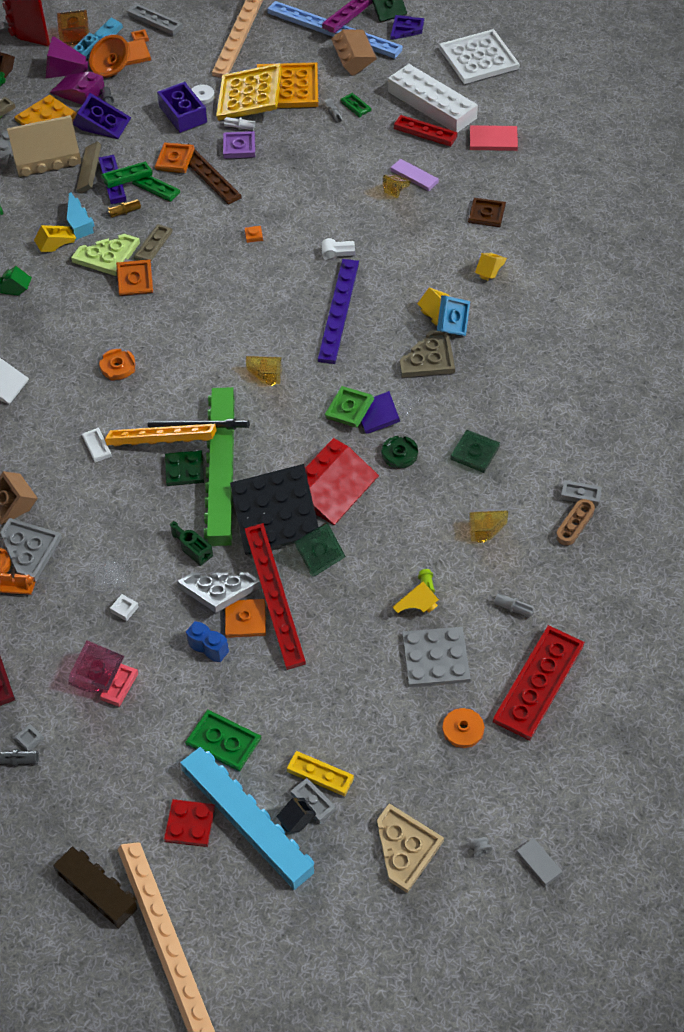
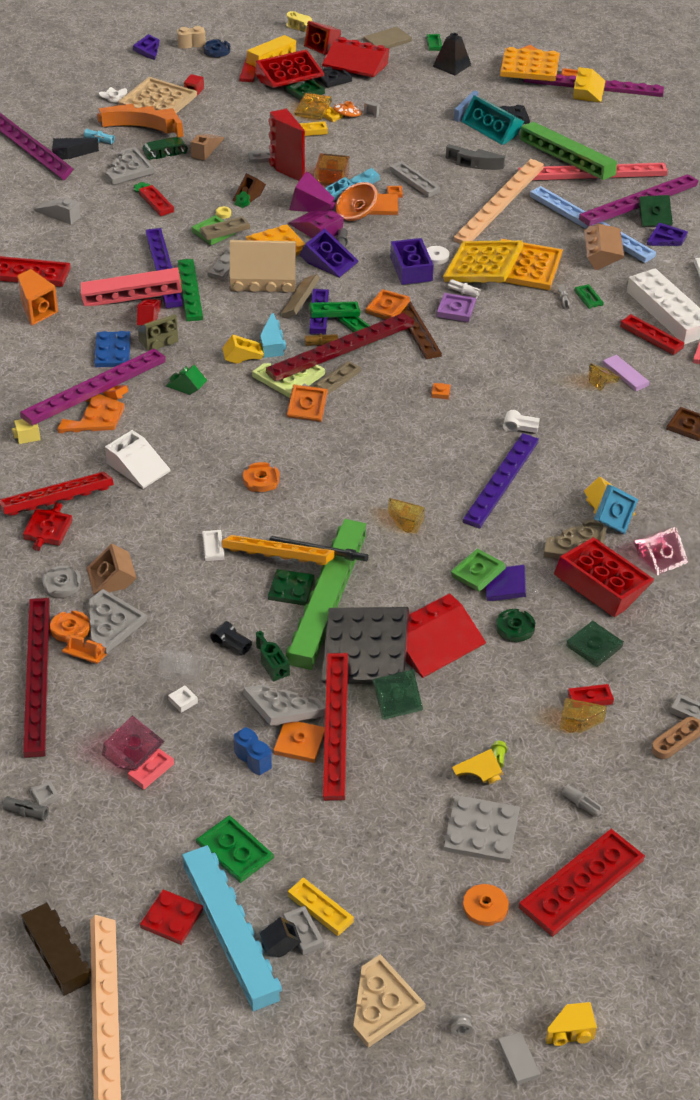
camera: 15 degrees right, 10 degrees down
yellow arch [475,253,507,280] -> none
none -> black piece [210,621,252,655]
none -> dark red plate [266,313,414,382]
none -> yellow slope [546,1002,597,1046]
none -> red slope [554,537,654,617]
none -> red plate [568,684,614,709]
none -> clear pink slope [634,527,688,575]

